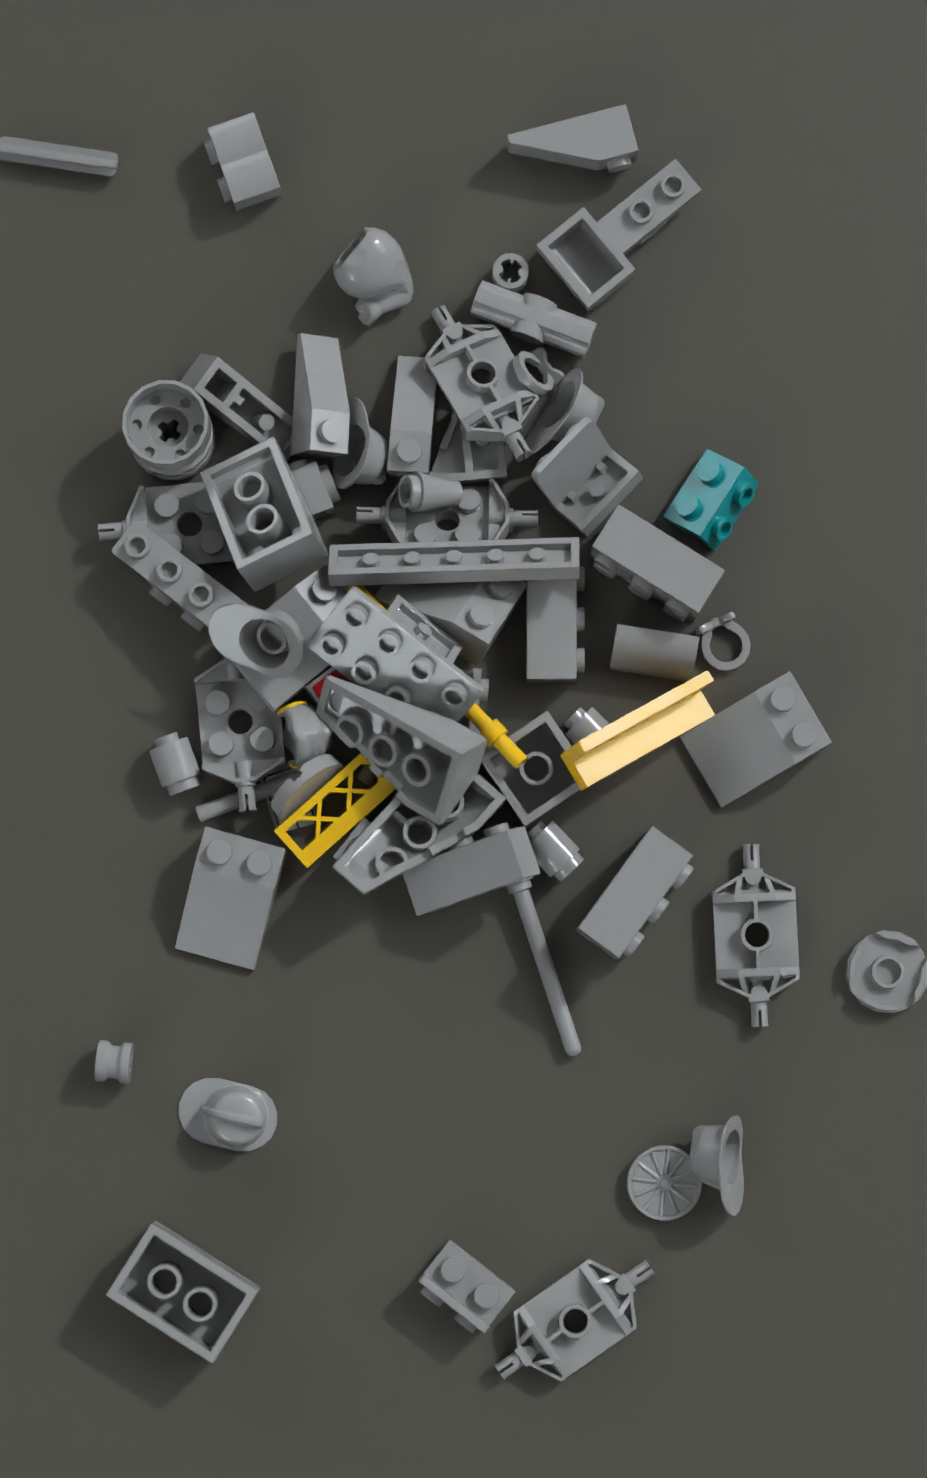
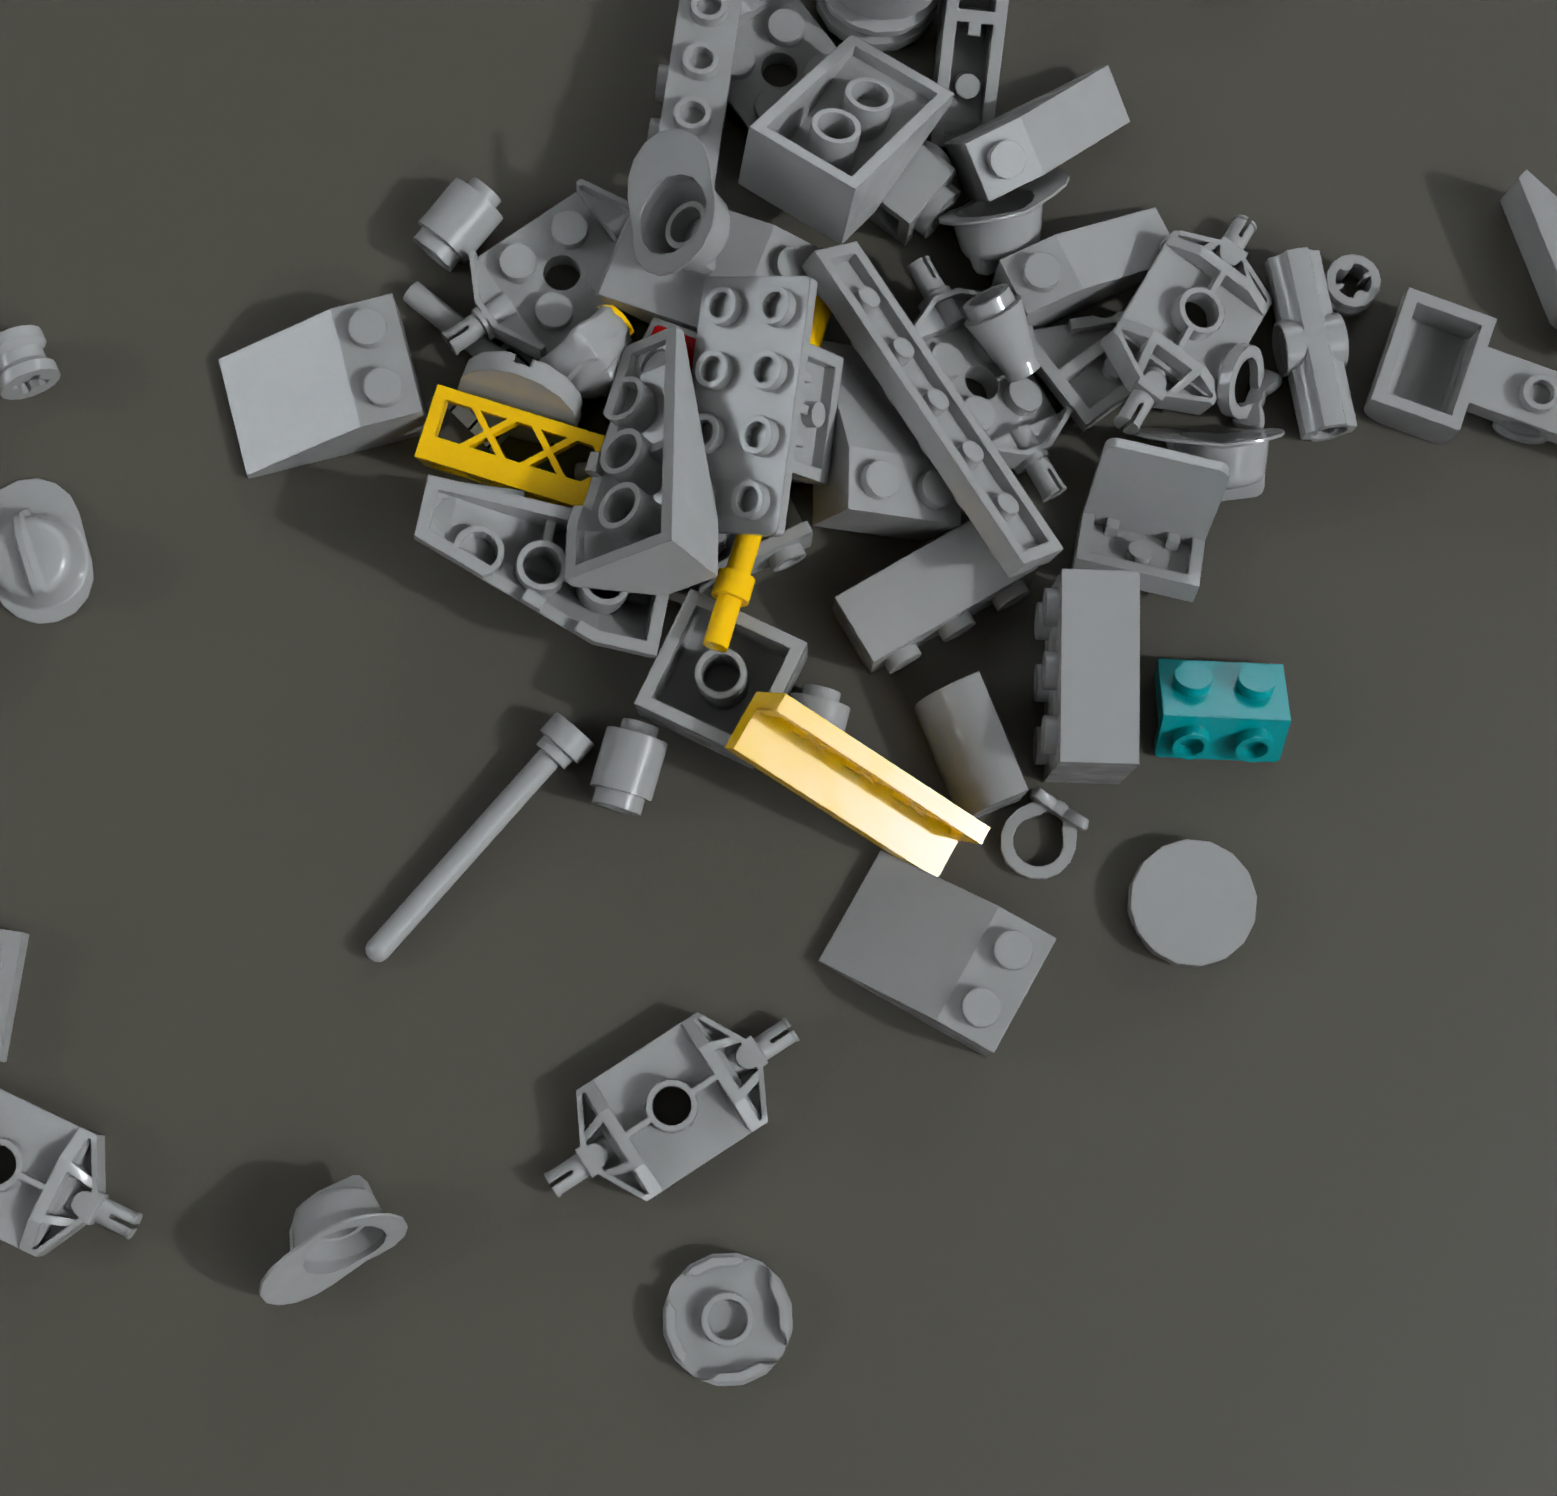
camera: 50 degrees right, 5 degrees down
light grey piece [333,227,414,327] -> none
light grey brick [403,823,541,916] -> none
light grey brick [576,826,694,959] -> none
light grey wheel [627,1145,702,1221] -> none
none -> light grey tile [1127,839,1257,968]

